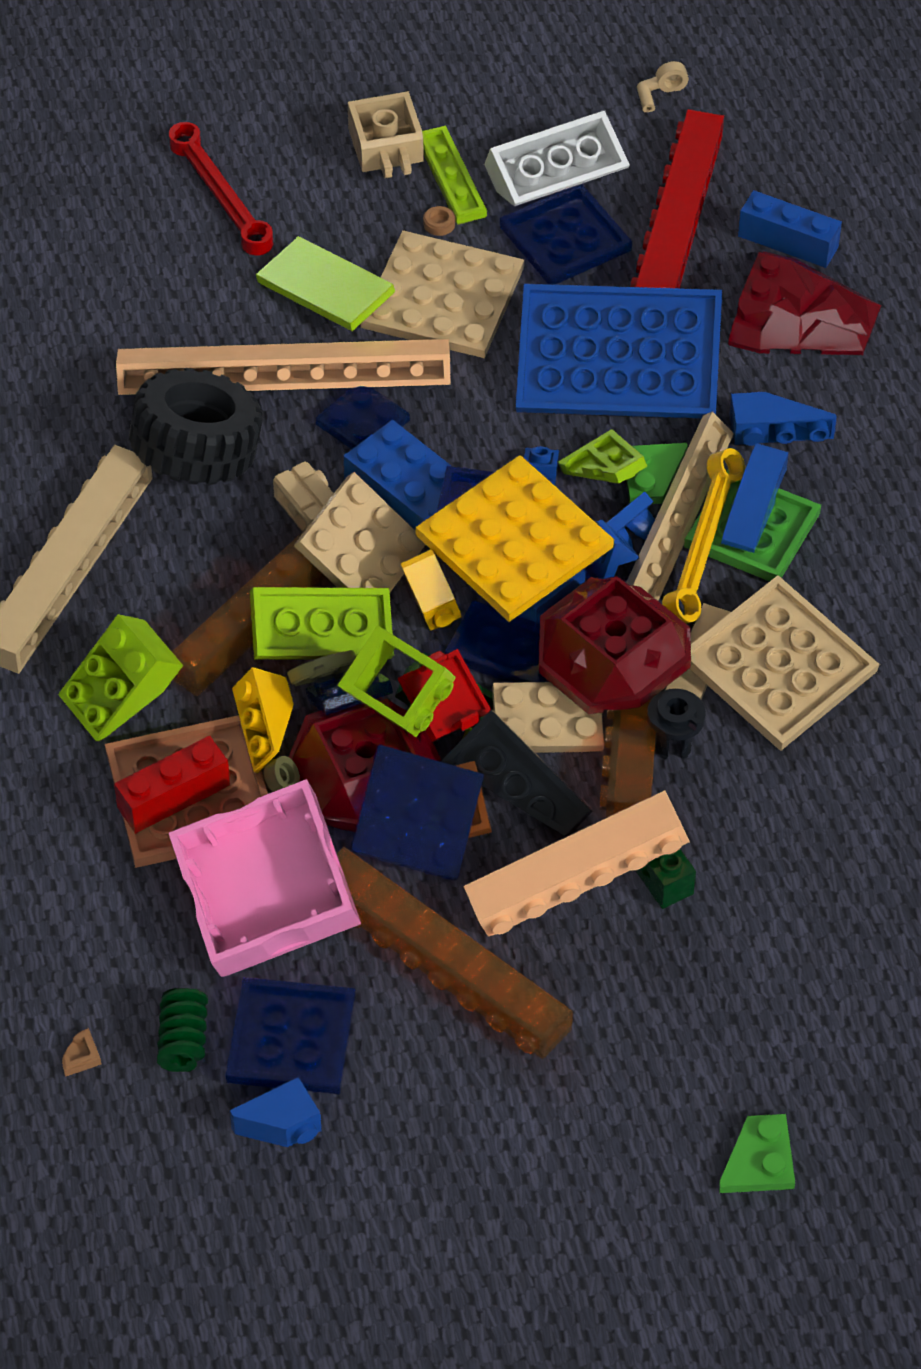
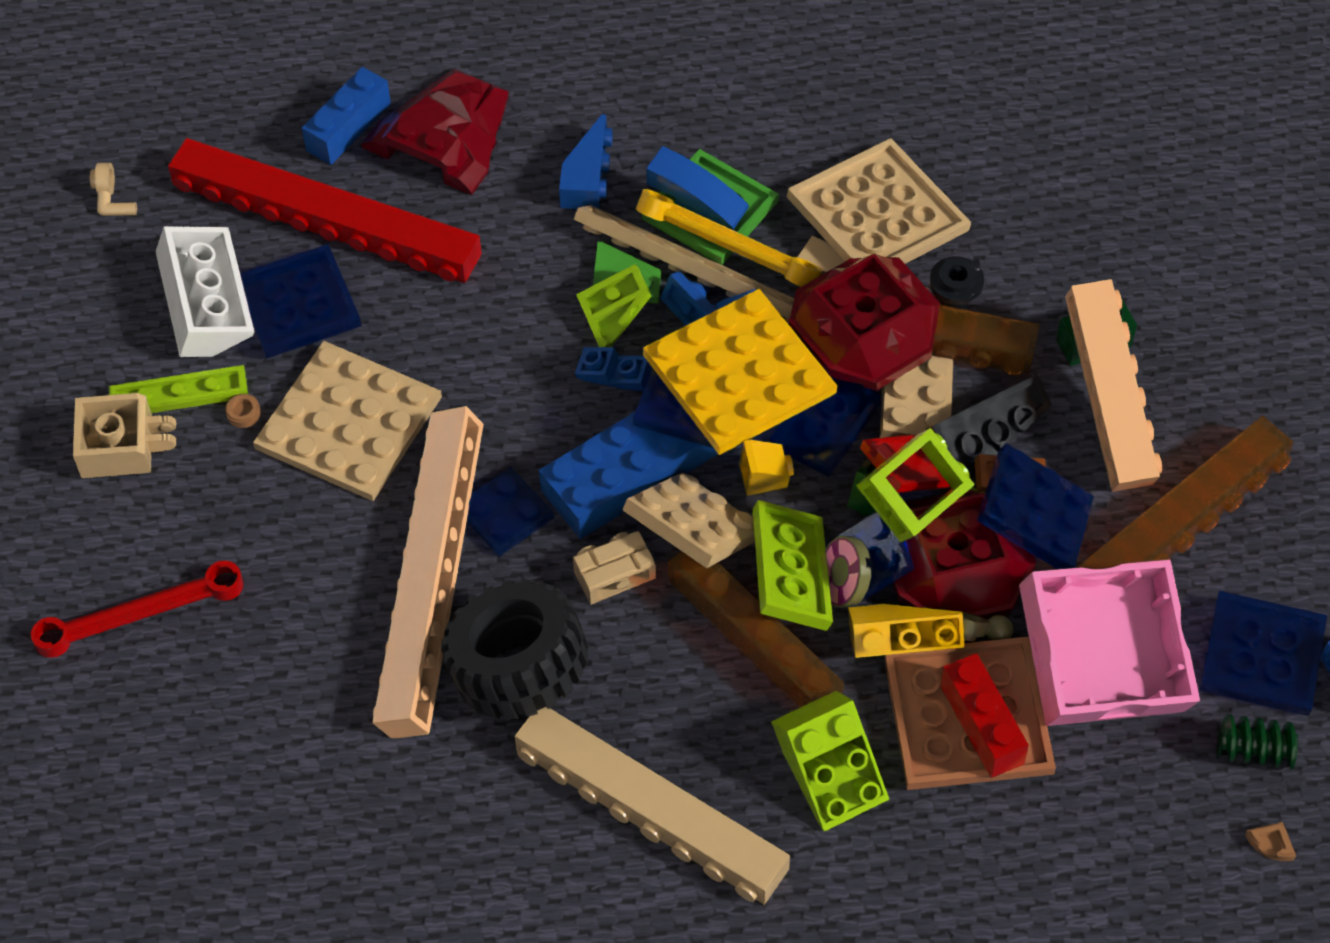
camera: 80 degrees left, 5 degrees up
lime tile [256,236,395,331] -> none
blue plate [516,284,722,418] -> none

